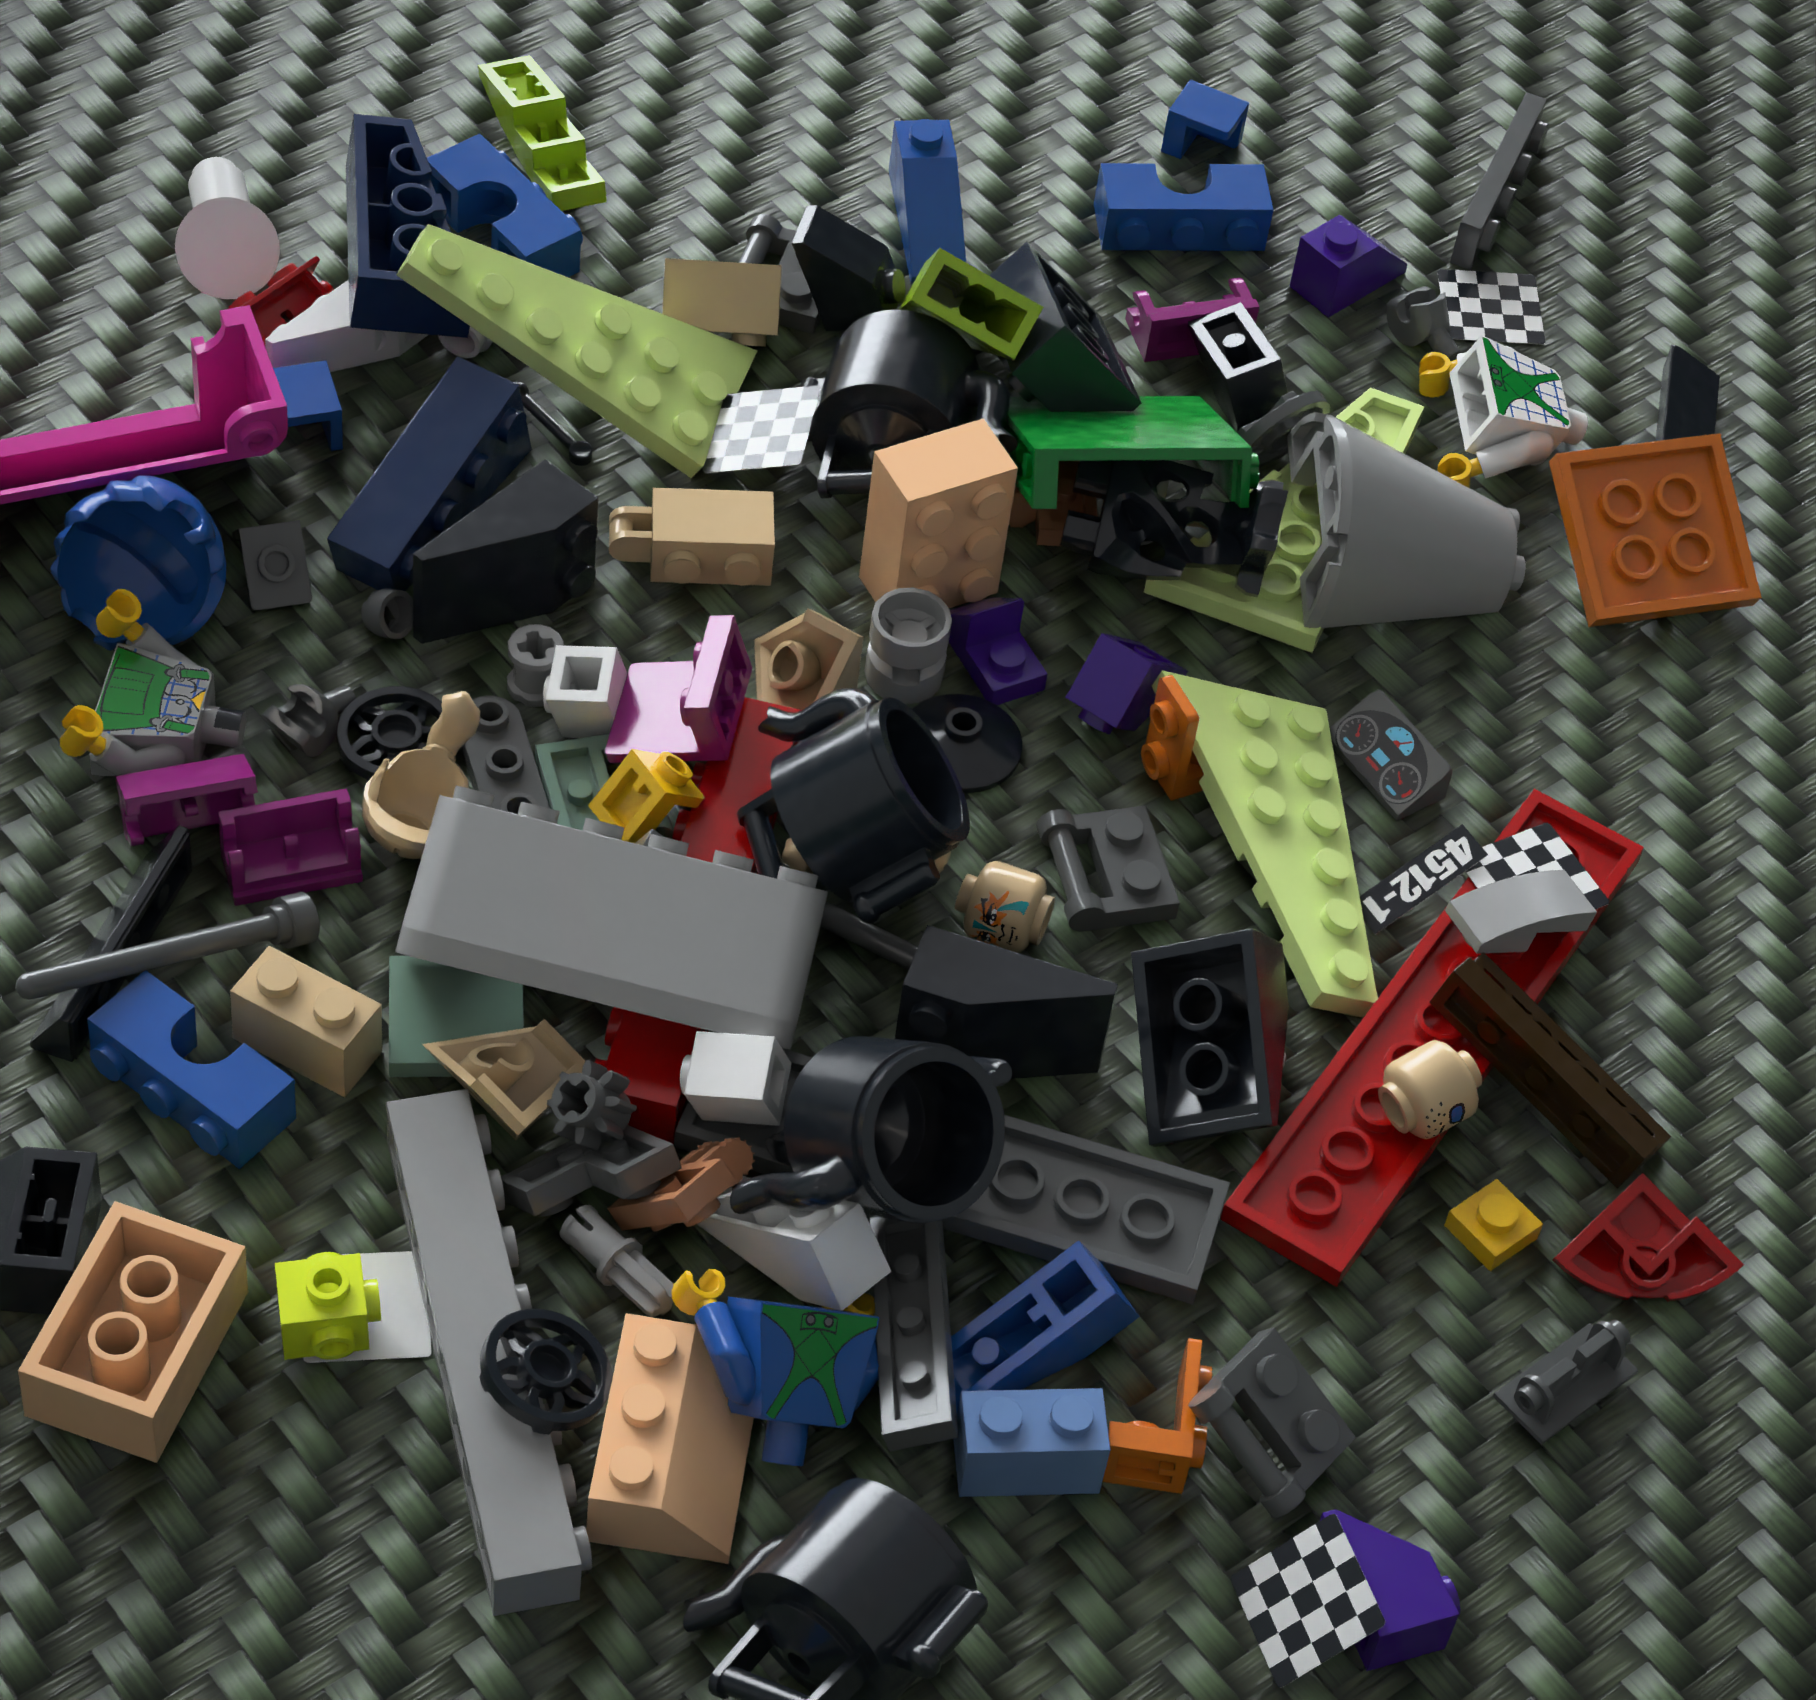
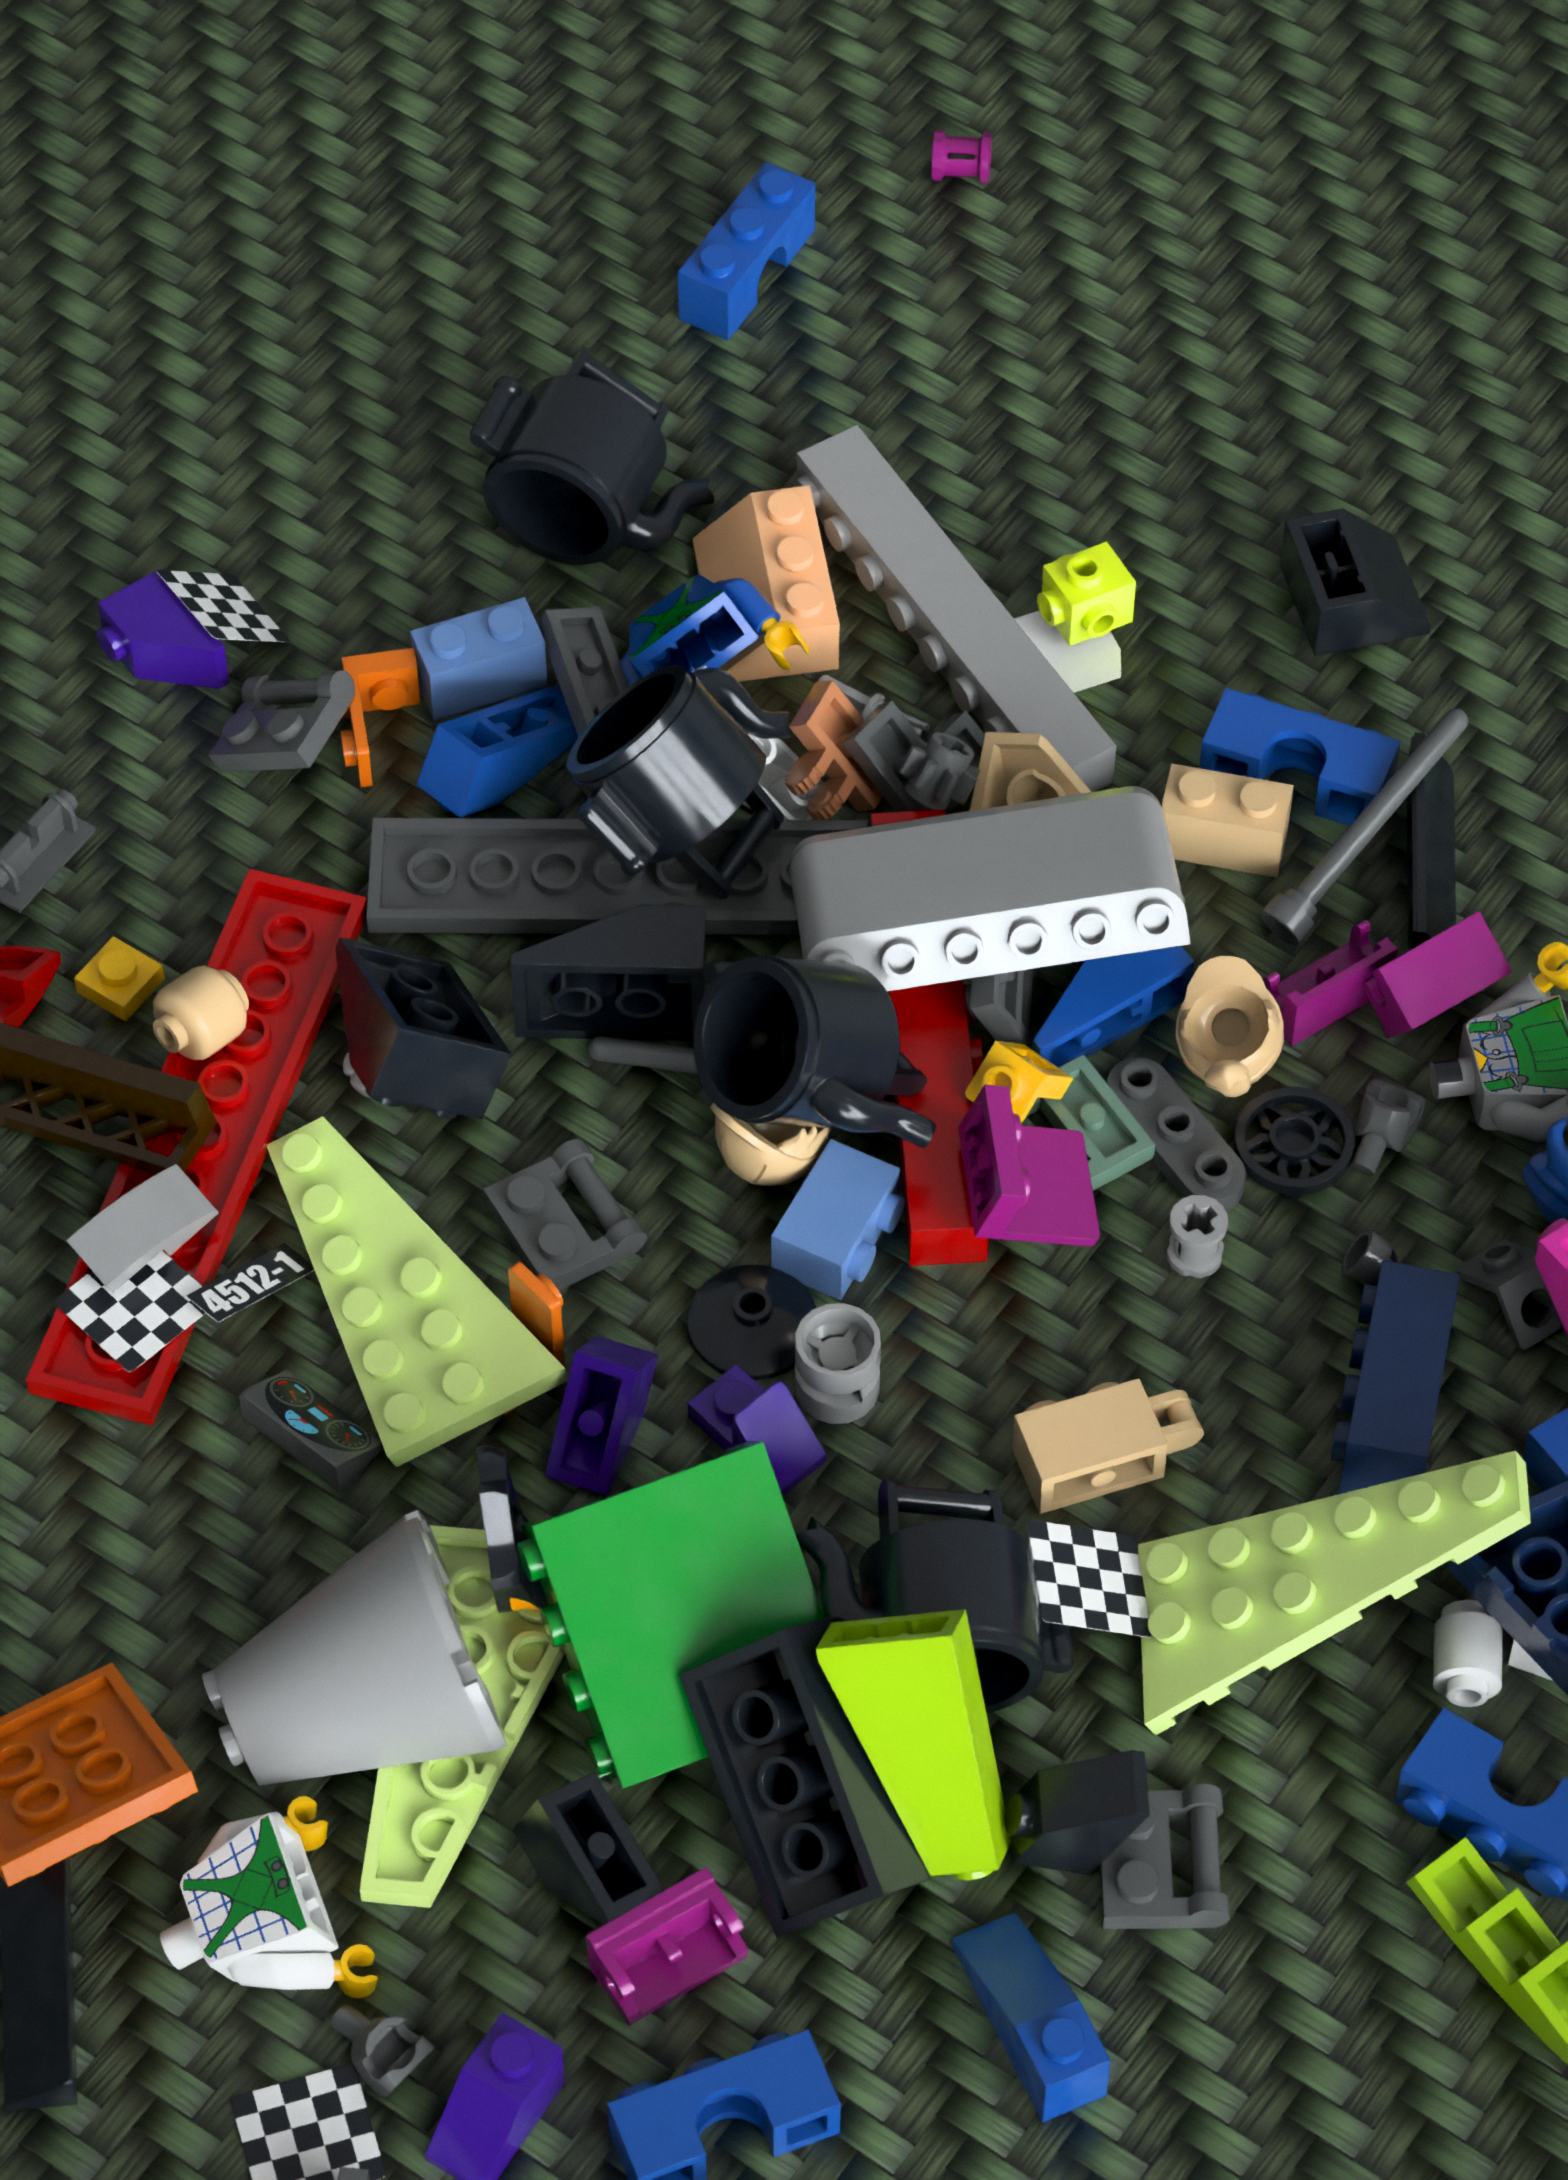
camera: 170 degrees right, 5 degrees up
light nougat brick [18,1201,248,1463] -> none
black slope [413,459,598,644] -> none
black wheel [479,1309,612,1435] -> none
white brick [543,645,628,738] -> none
tan brick [662,258,782,347] -> none
white brick [680,1031,791,1126] -> none
tan slope [754,608,864,743] -> none
light nougat brick [859,418,1018,608] -> none
tan head [955,861,1055,953] -> none
dark grey wheel [1237,390,1330,468] -> none

